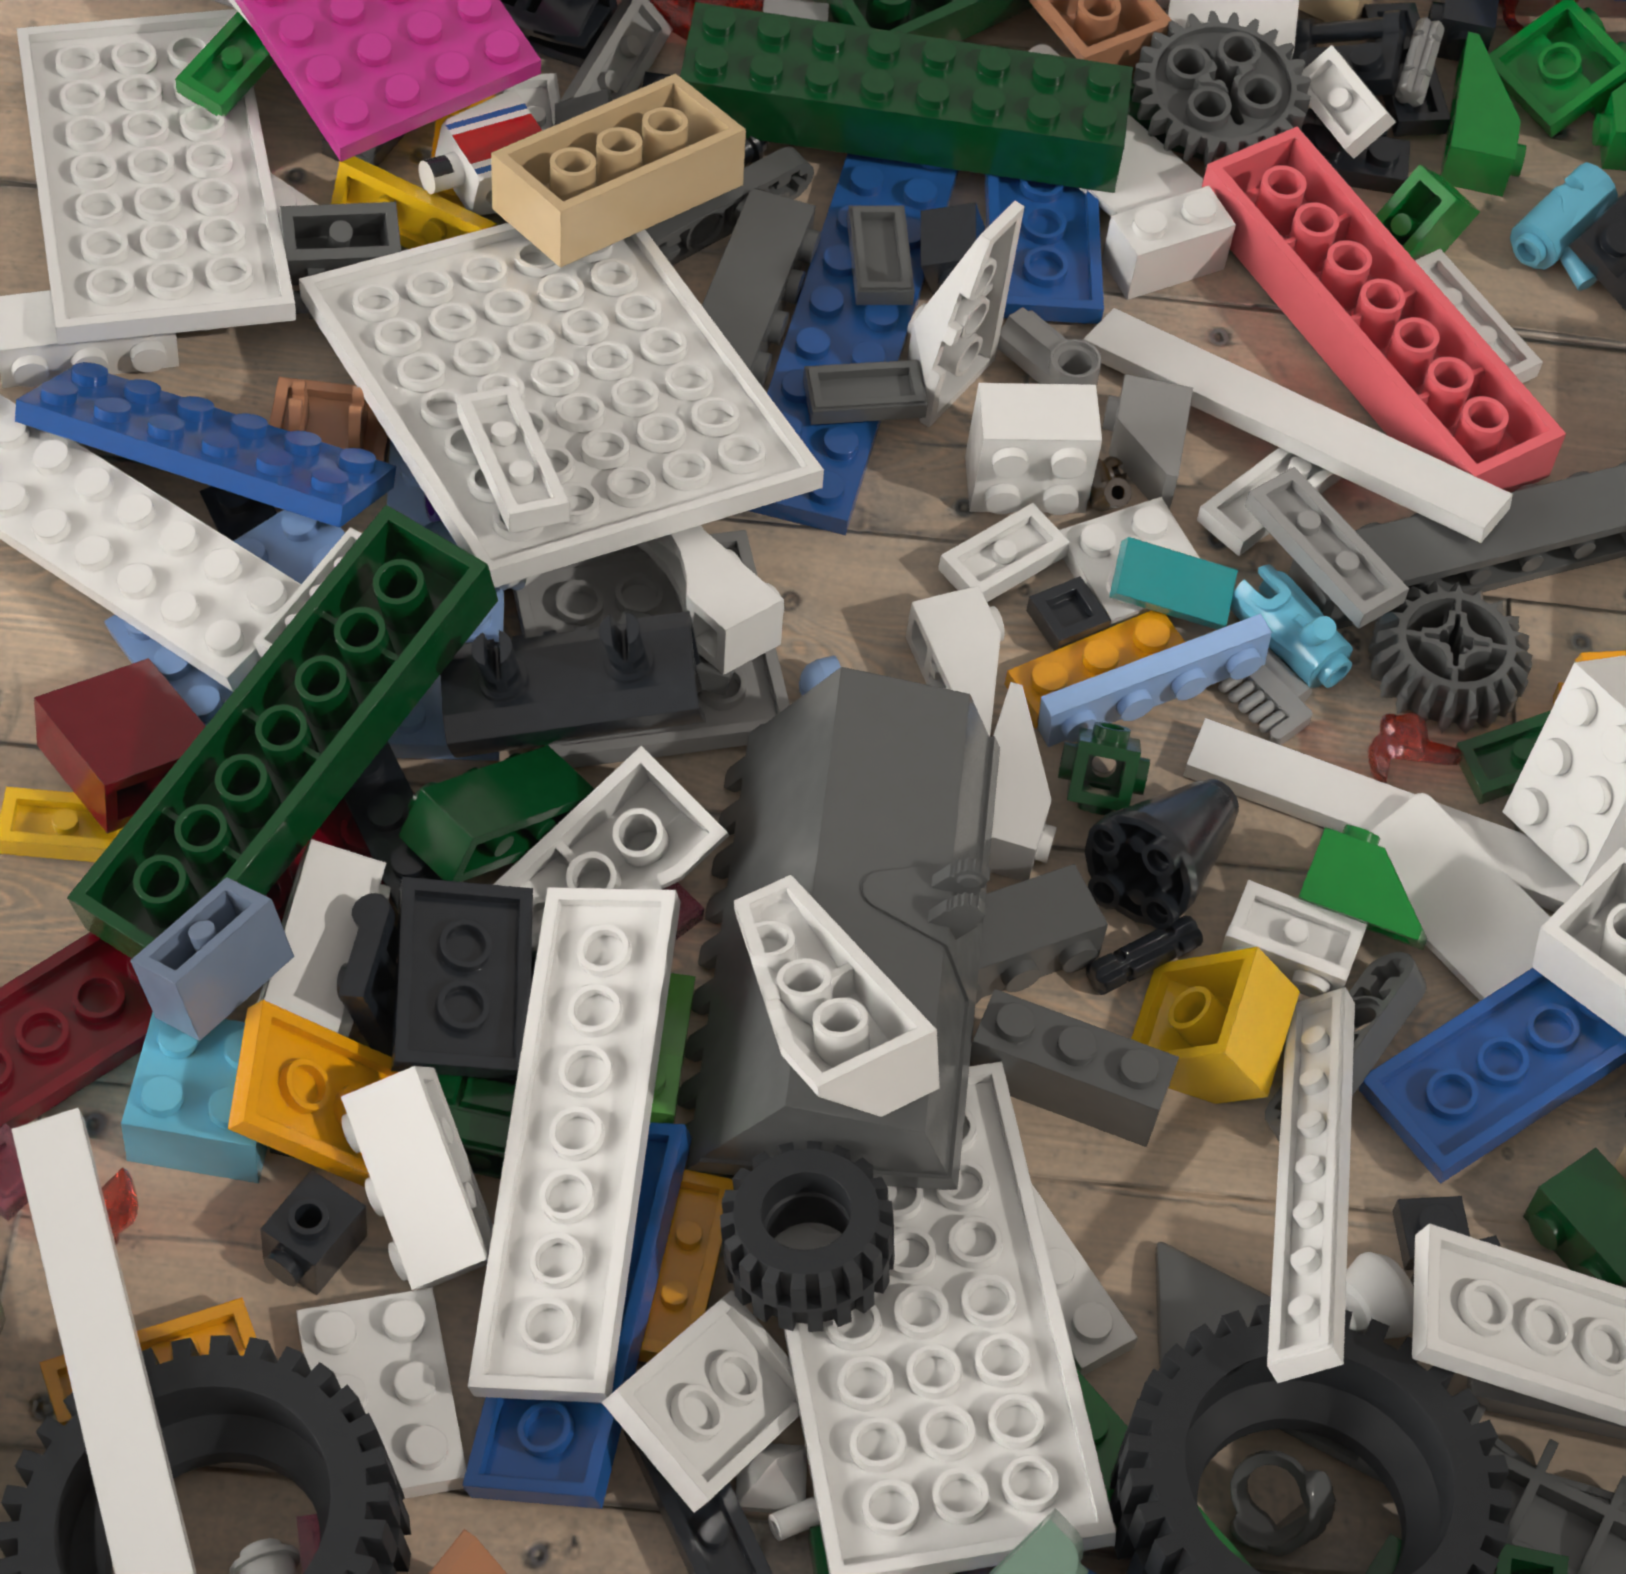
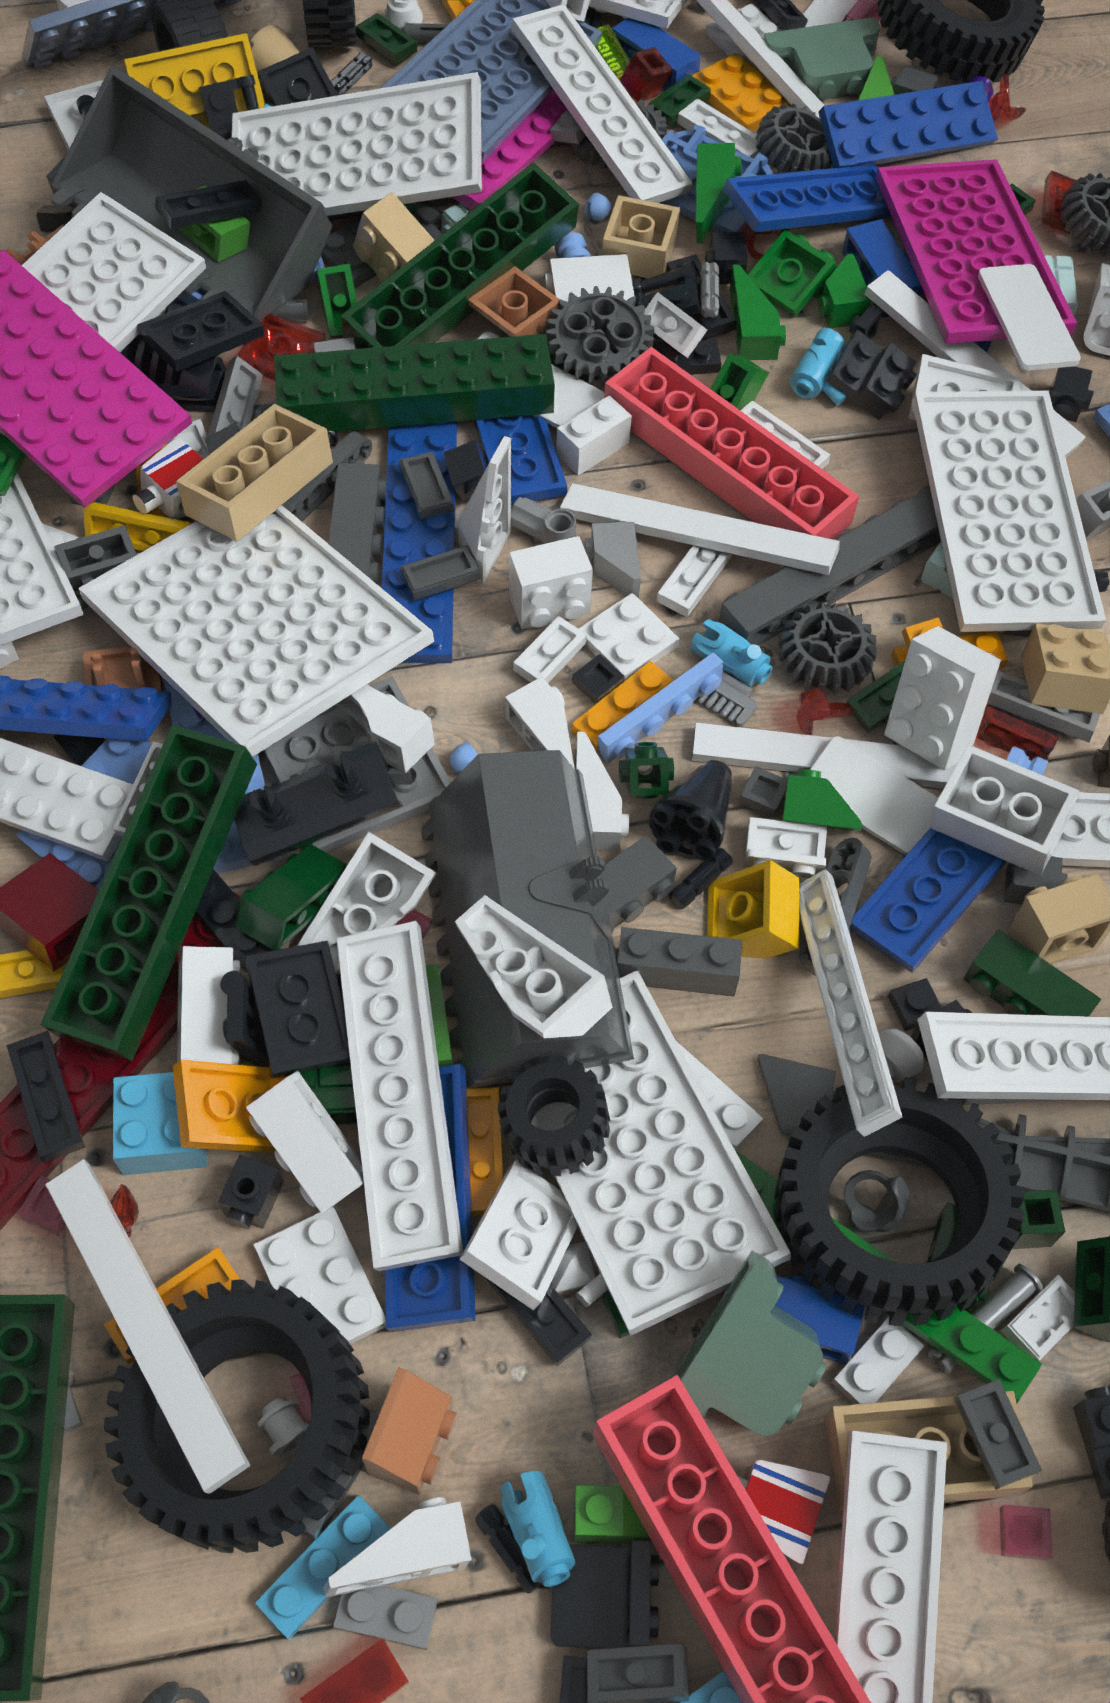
camera: 10 degrees left, 5 degrees up
sand blue brick [130,877,294,1041] -> none
white plate [457,385,570,533] -> none
dark brown arm [1089,456,1132,512] -> none
teal tile [1109,537,1238,630] -> none
light grey plate [1245,467,1409,629] -> none
none -> black plate [6,1031,86,1163]
none -> dark grey plate [739,766,788,818]

